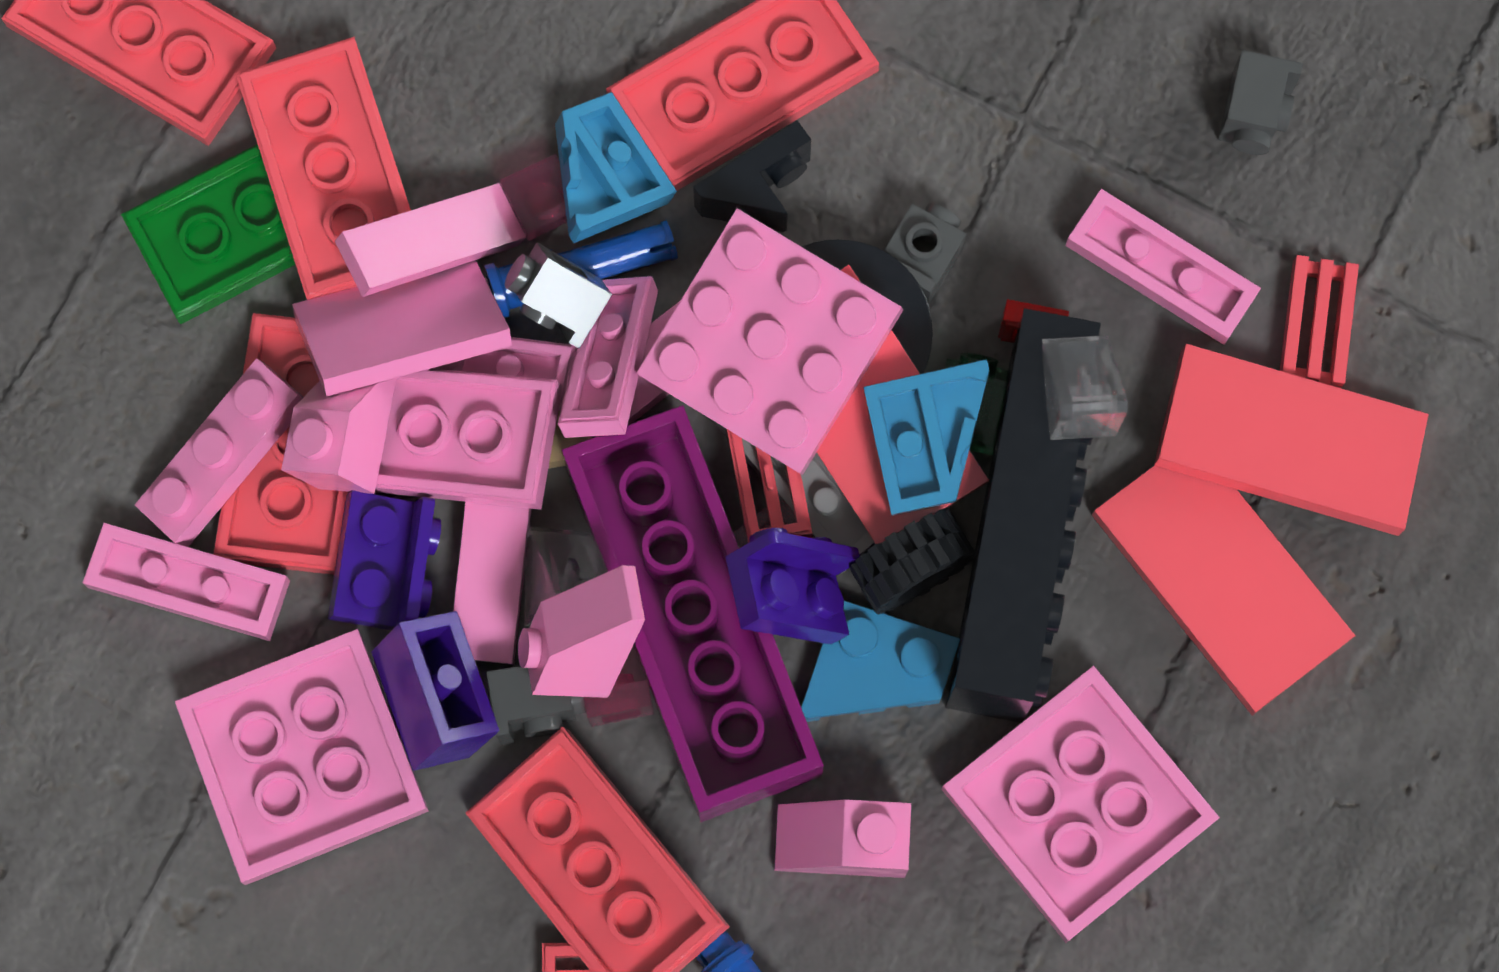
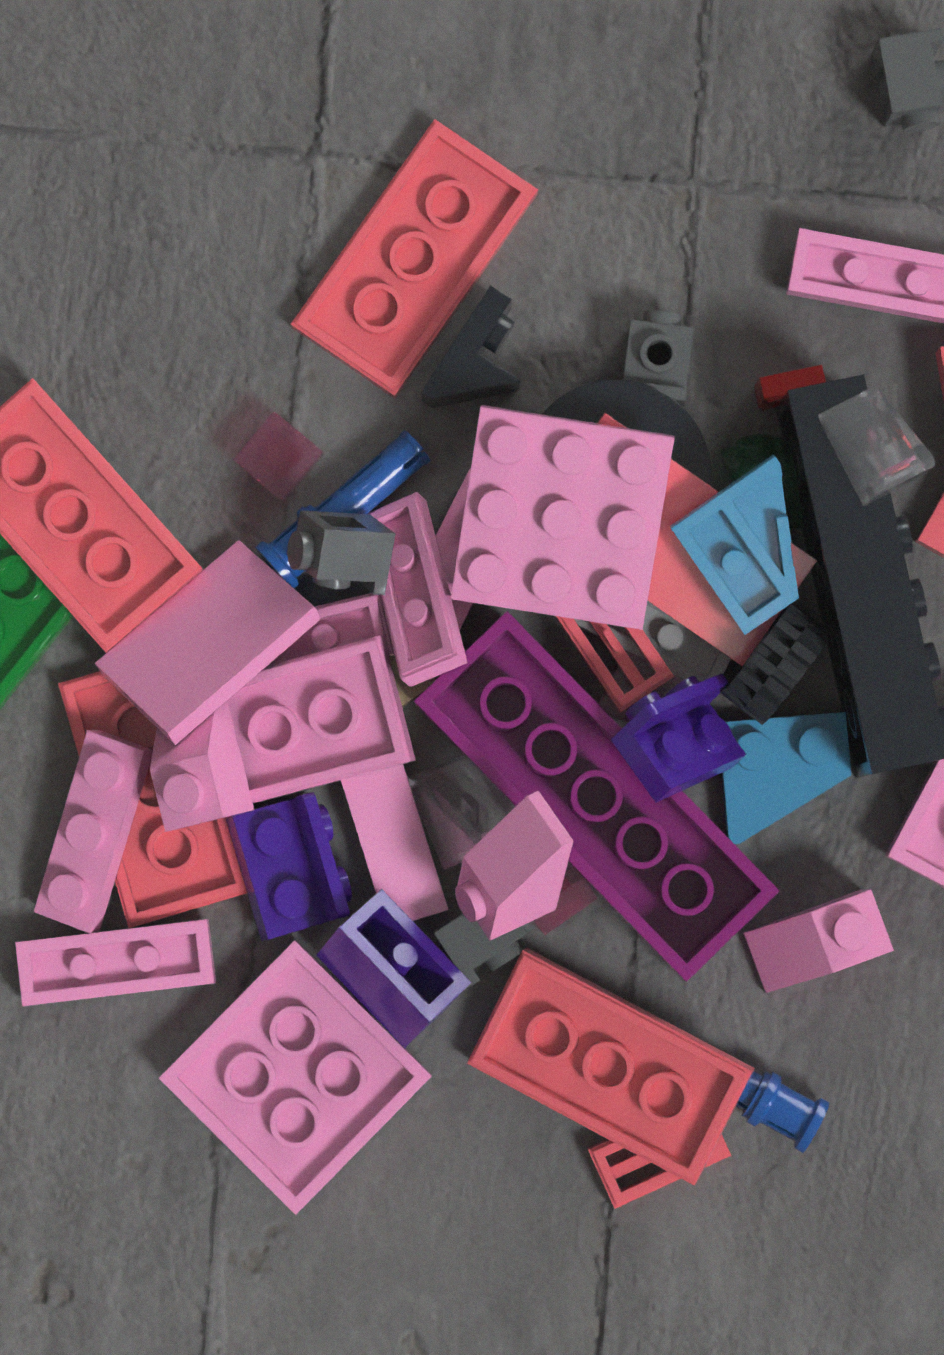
camera: 25 degrees left, 10 degrees up
bright pink tile [335,183,526,297] -> none
dark azure wing [555,92,677,243] -> none

